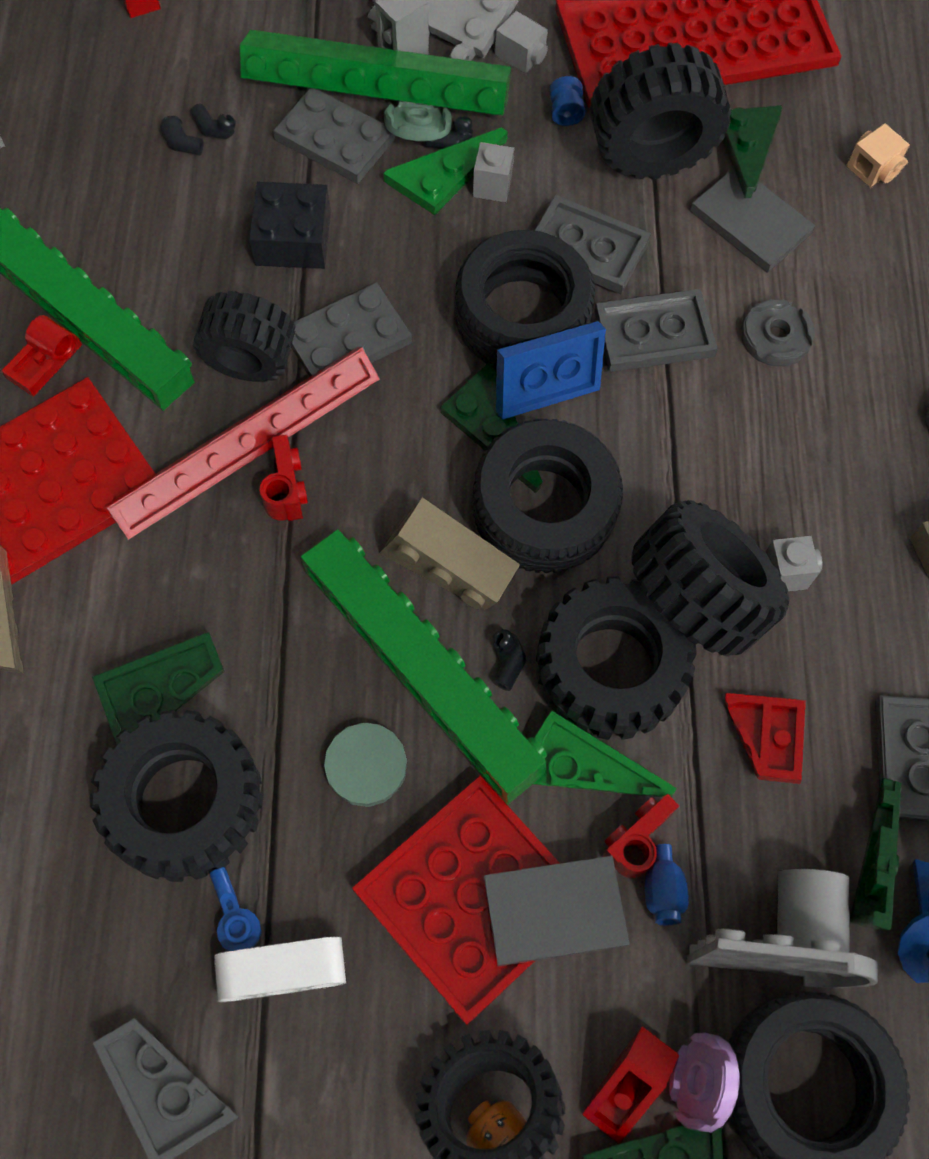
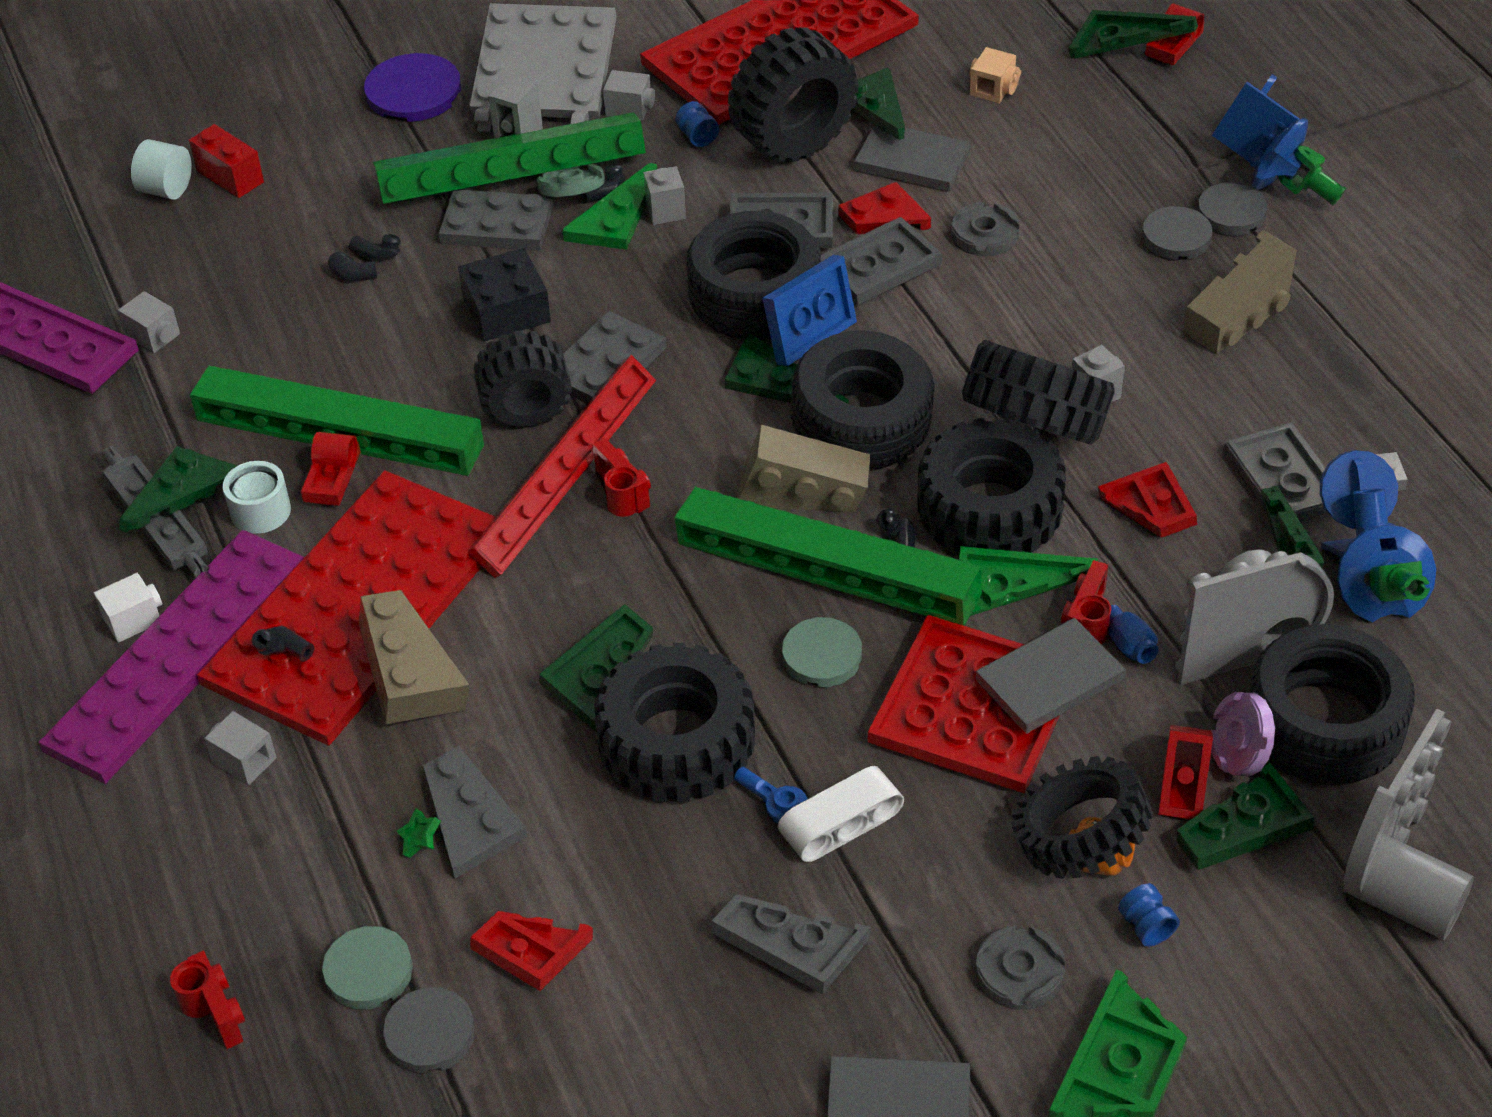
camera: 20 degrees left, 20 degrees down
none -> red wing [838,182,931,234]

